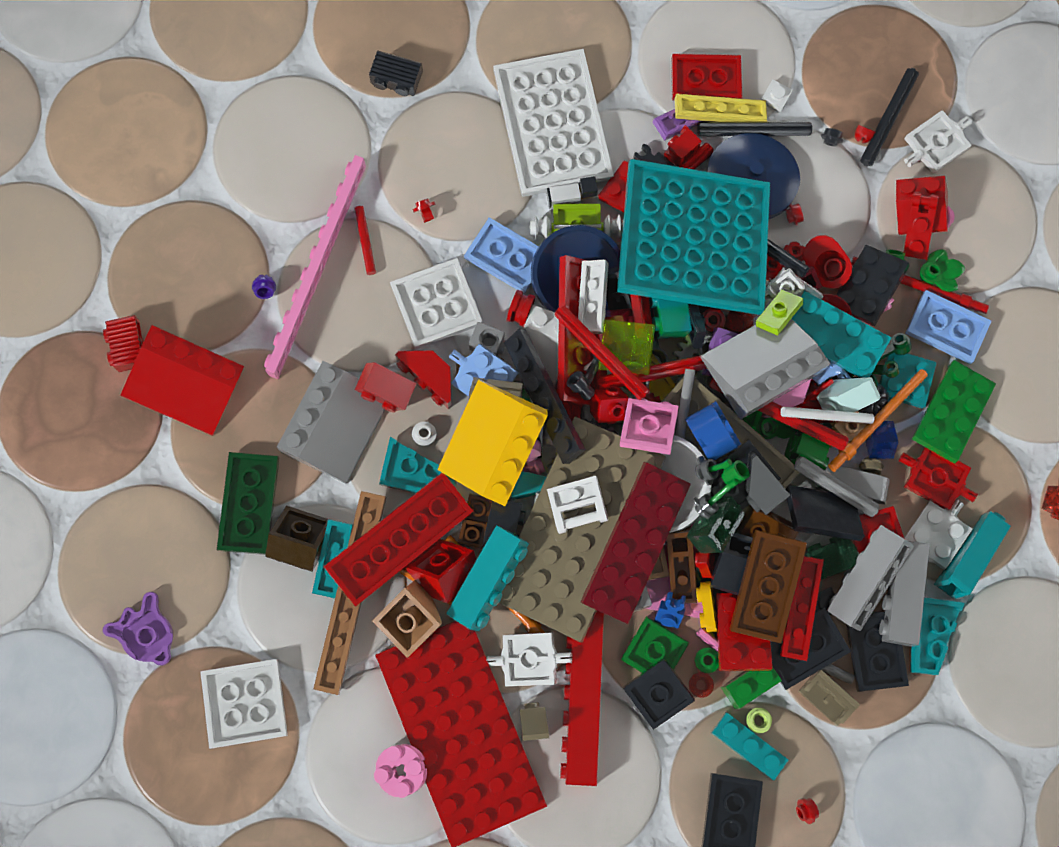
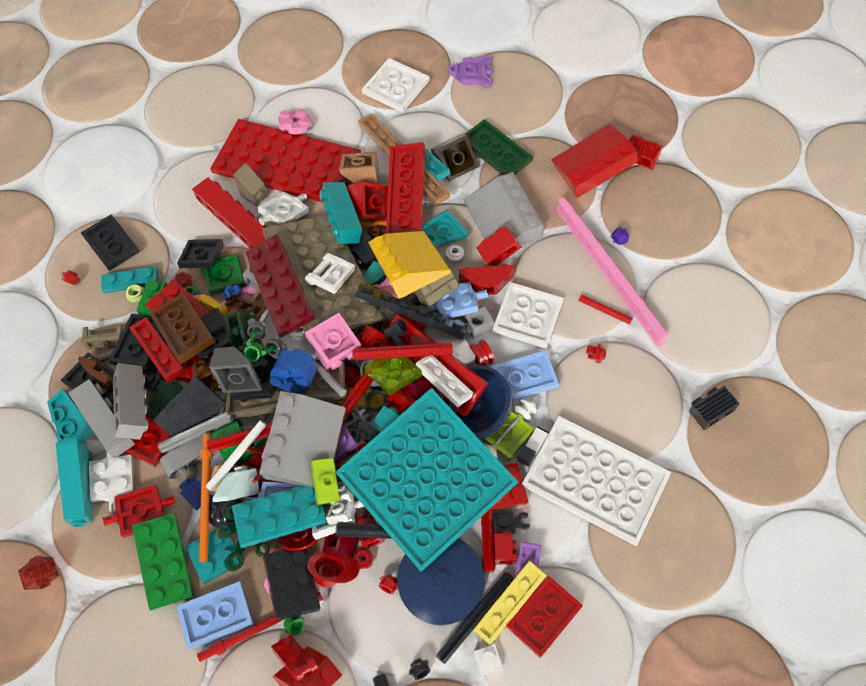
camera: 140 degrees right, 15 degrees down
green plate [920,249,965,292] -> none
none -> reddish brown slope [78,356,113,390]

